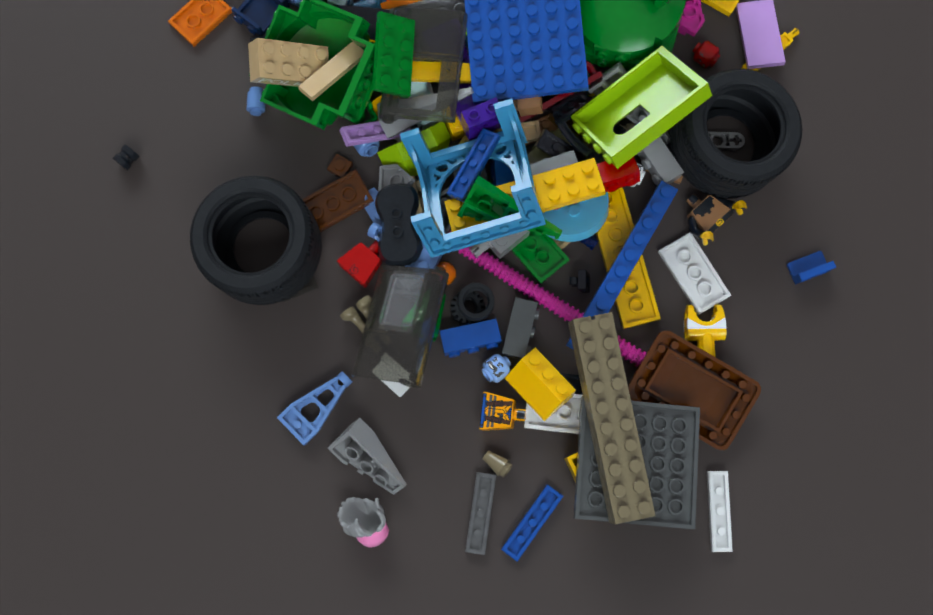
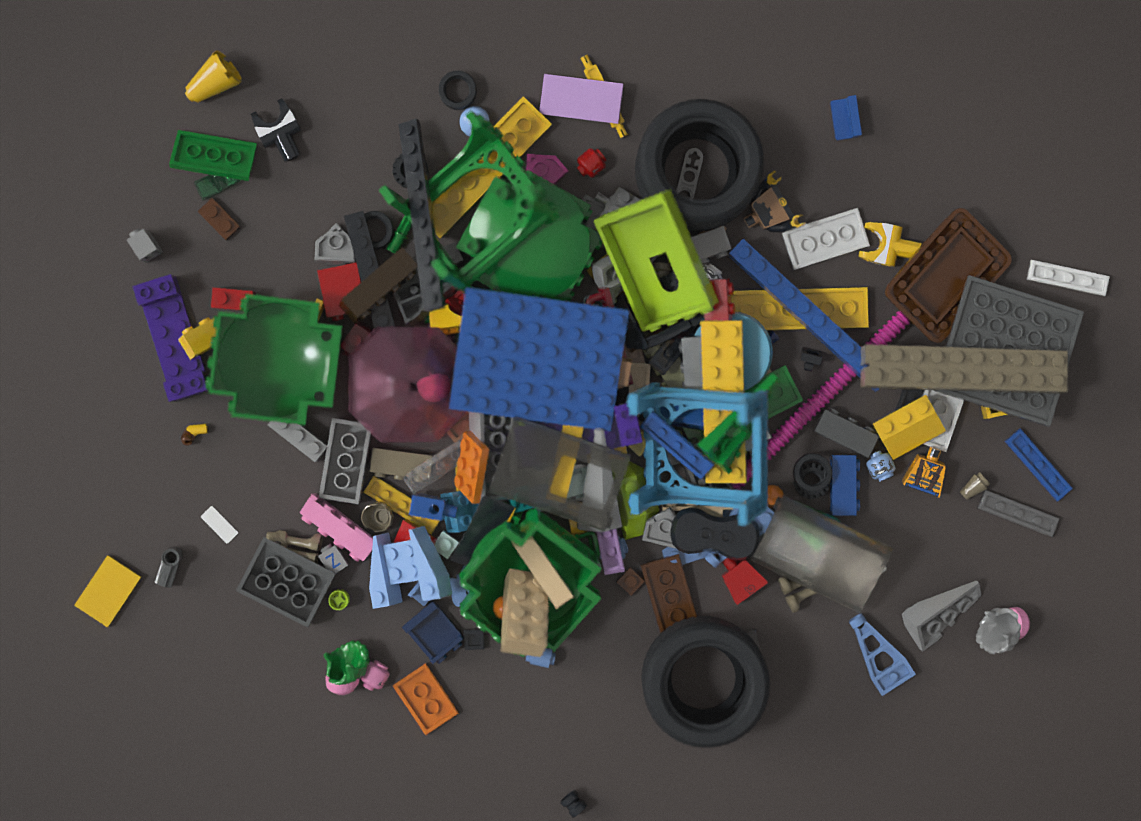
camera: 75 degrees left, 10 degrees up
green plate [372,11,415,98] -> none

